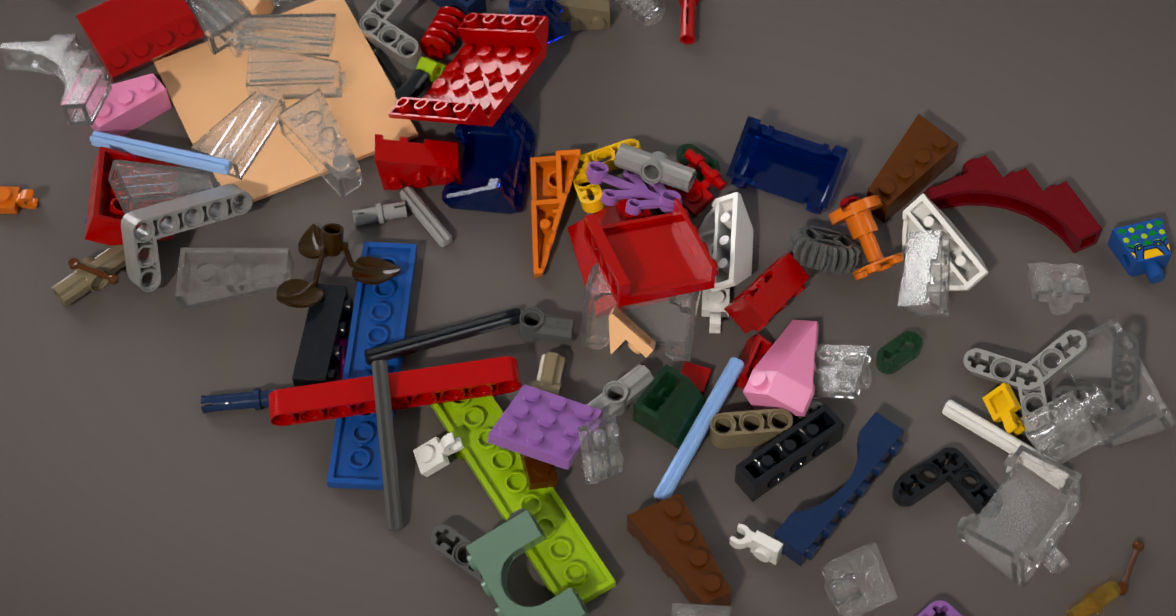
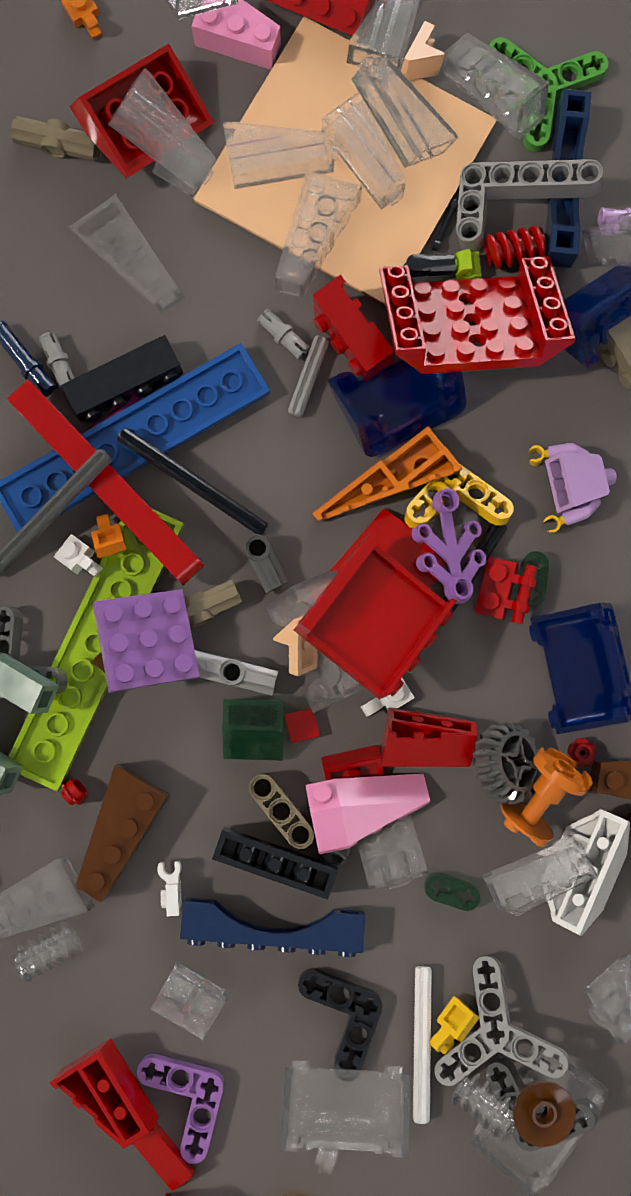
camera: 50 degrees right, 25 degrees up
reddish brown hinge [68,258,119,285] -> none
light blue axle [90,131,232,175] -> none
light grey beam [121,184,253,292] -> none
dark brown plant [277,223,401,308] -> none
clear plate [578,415,624,484] -> none
light grey piece [614,143,697,192] -> none
light blue axle [654,357,744,502] -> none
white wedge [698,192,754,292] -> none
clear plate [1020,391,1101,470] -> none
none -> light grey pin [39,332,74,391]
none -> red plate [61,778,89,806]
none -> orange plate [91,513,127,558]
none -> reddish brown dish [512,1081,576,1147]
none -> lavender torso [528,443,617,533]

